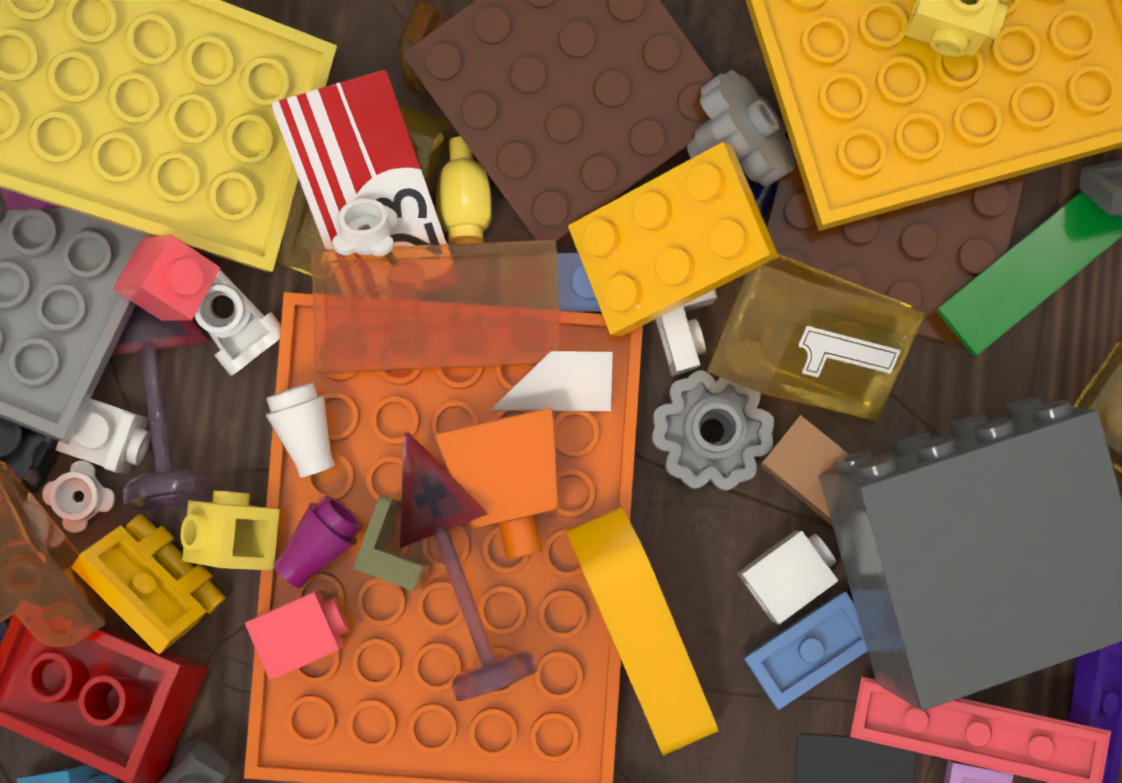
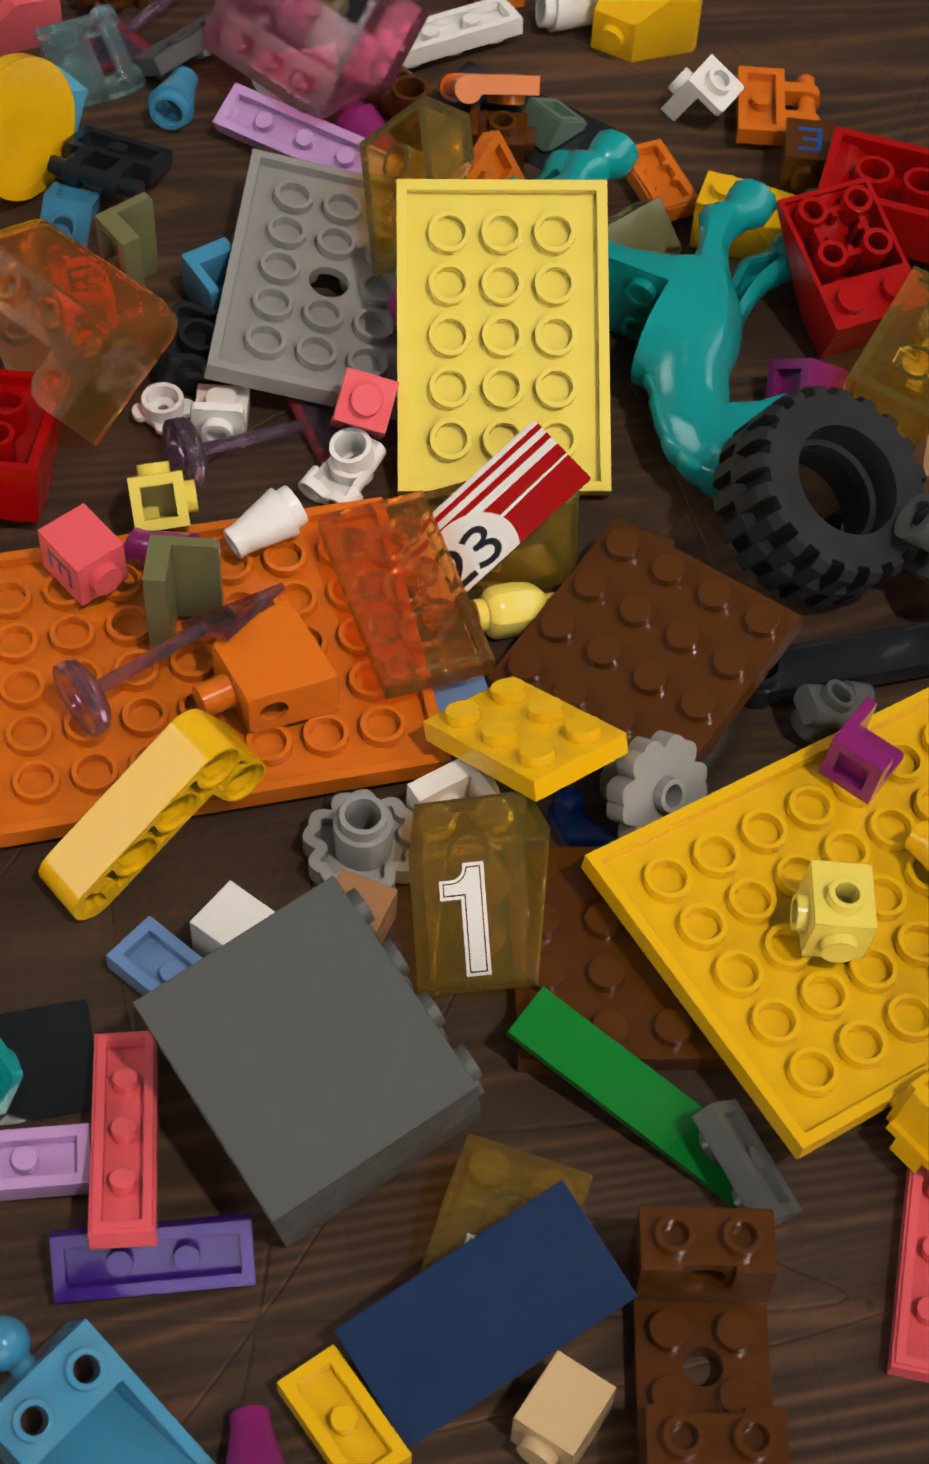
camera: 70 degrees right, 30 degrees down
yellow plate [71,513,226,655] -> none
white plate [332,198,398,256] -> none
white sticker [490,351,613,411] -> none

